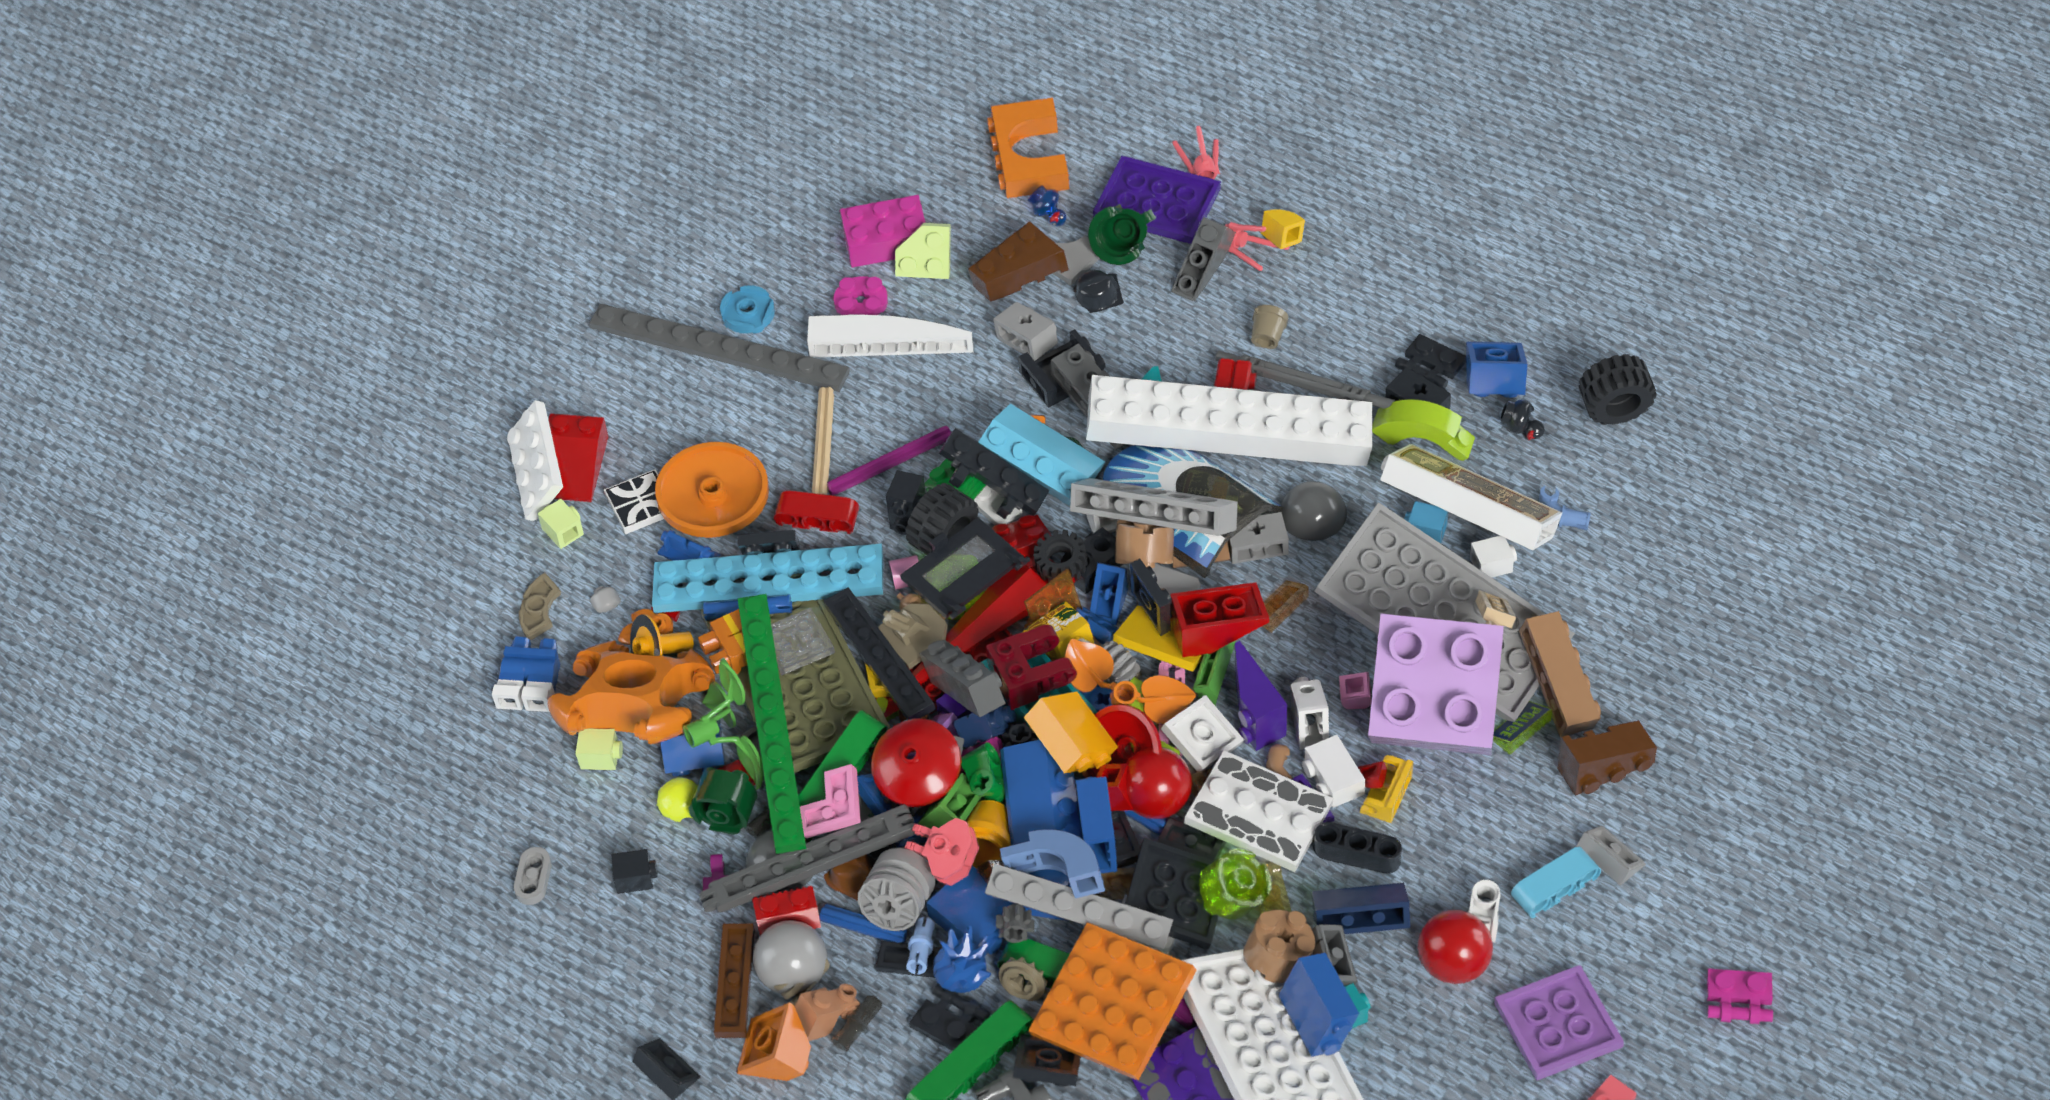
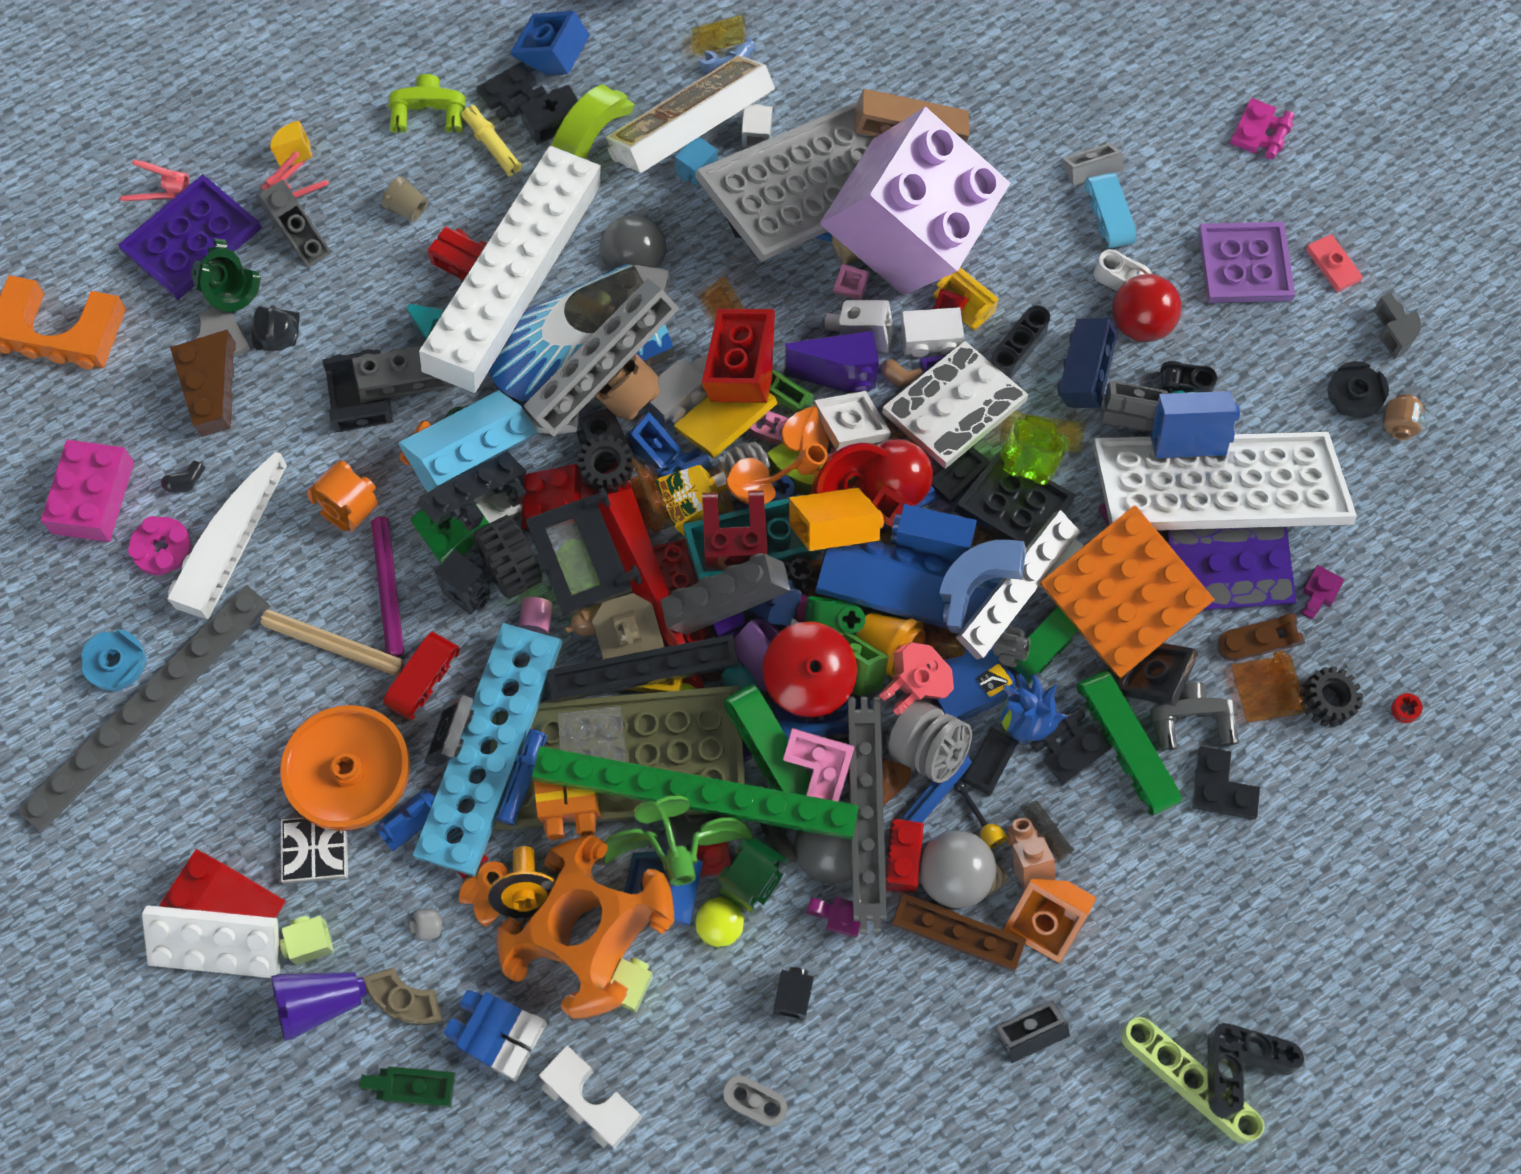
camera: 75 degrees left, 15 degrees up
yellowish green plate [895,223,951,279] -> none
light blue pin [907,917,935,974] -> none
light grey brick [993,301,1058,361] -> none
dark tan gear [999,957,1048,1001] -> none
clear blue animal [1027,185,1067,227] -> none
black plate [1130,558,1173,636] -> none
dark grey axle [1215,350,1395,409] -> none
medium nougat brick [1243,910,1315,983] -> none
tan plate [1475,590,1516,628] -> none
black animal [1500,399,1545,441] -> none
reddish brown wedge [1557,720,1657,796] -> none
none -> black arm [161,460,206,493]
none -> dark purple cone [271,972,367,1041]
none -> orange brick [307,460,378,532]
none -> dark green hinge [359,1066,456,1108]
none -> lime connector [388,74,466,133]
none -> light yellow pin [461,105,522,177]
none -> white arch [539,1045,642,1149]
none -> clear yellow plate [692,15,746,55]
none -> hinge [953,780,1008,850]
none -> sticker [977,664,1013,697]
none -> black piece [1158,361,1218,394]

